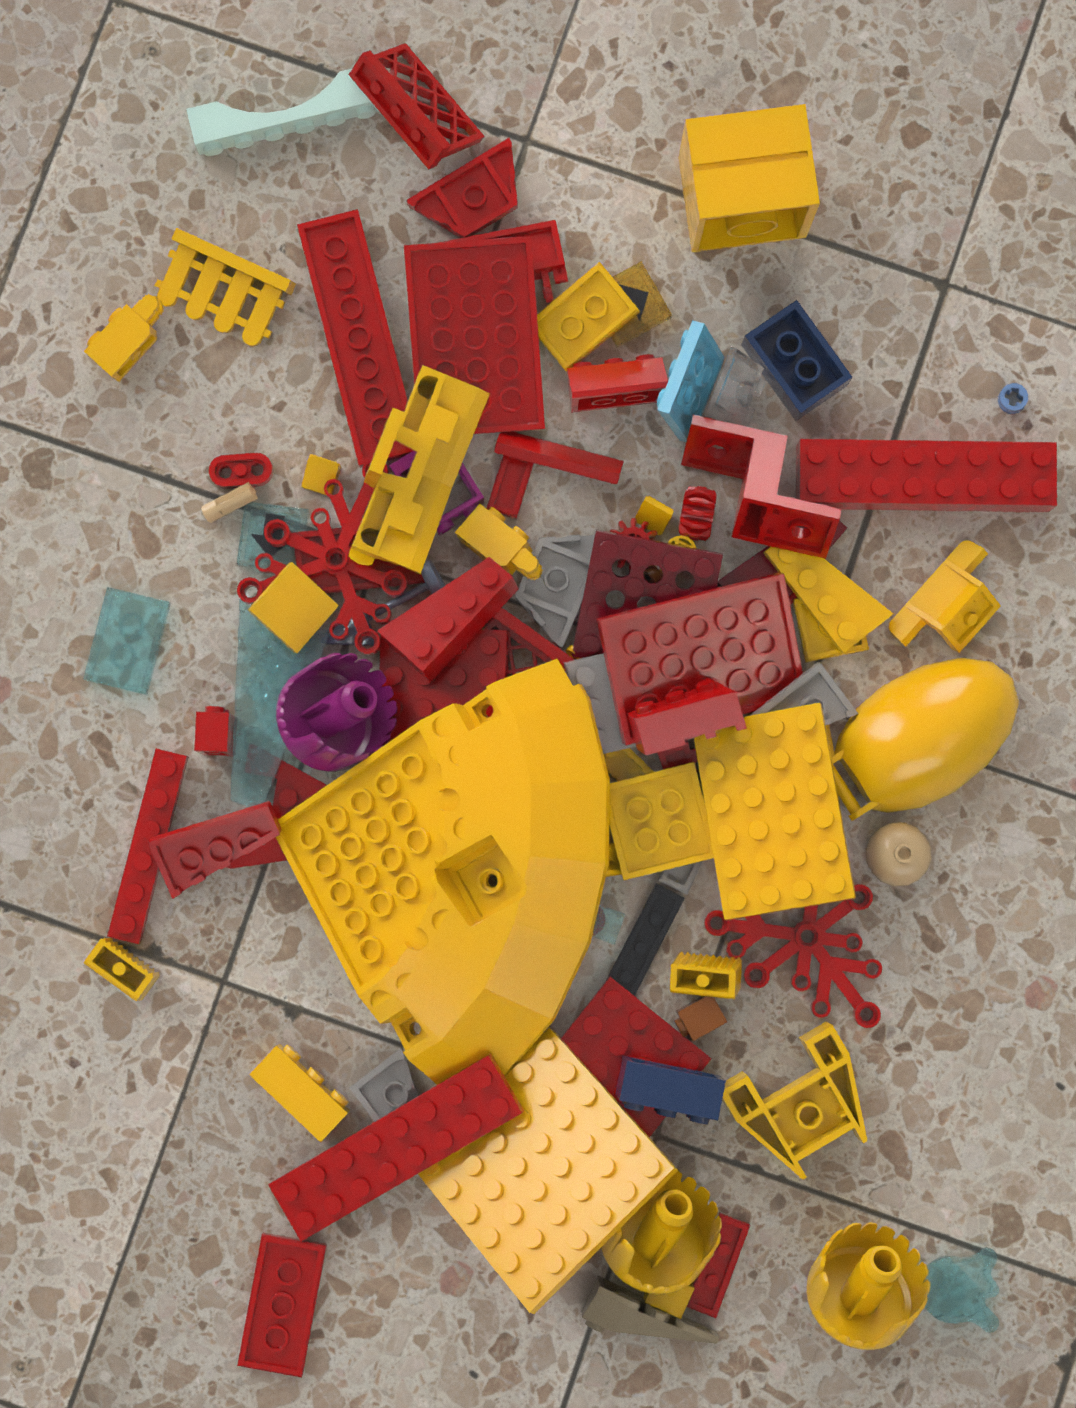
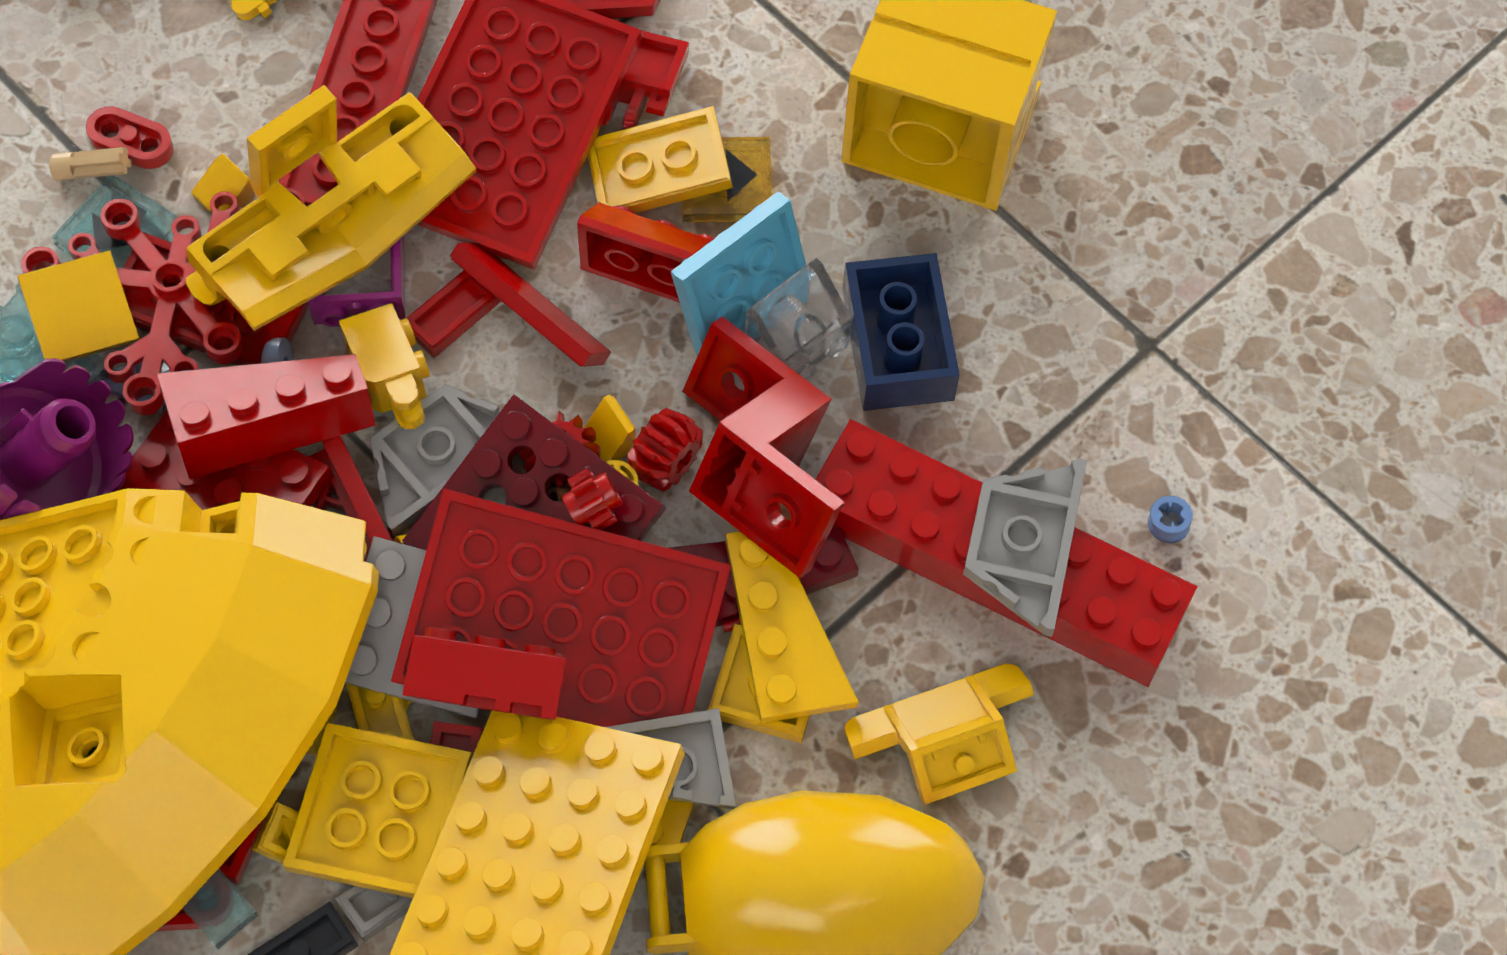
camera: 25 degrees right, 20 degrees down
none -> red gear [562,468,623,530]
none -> light grey wing [963,459,1087,637]

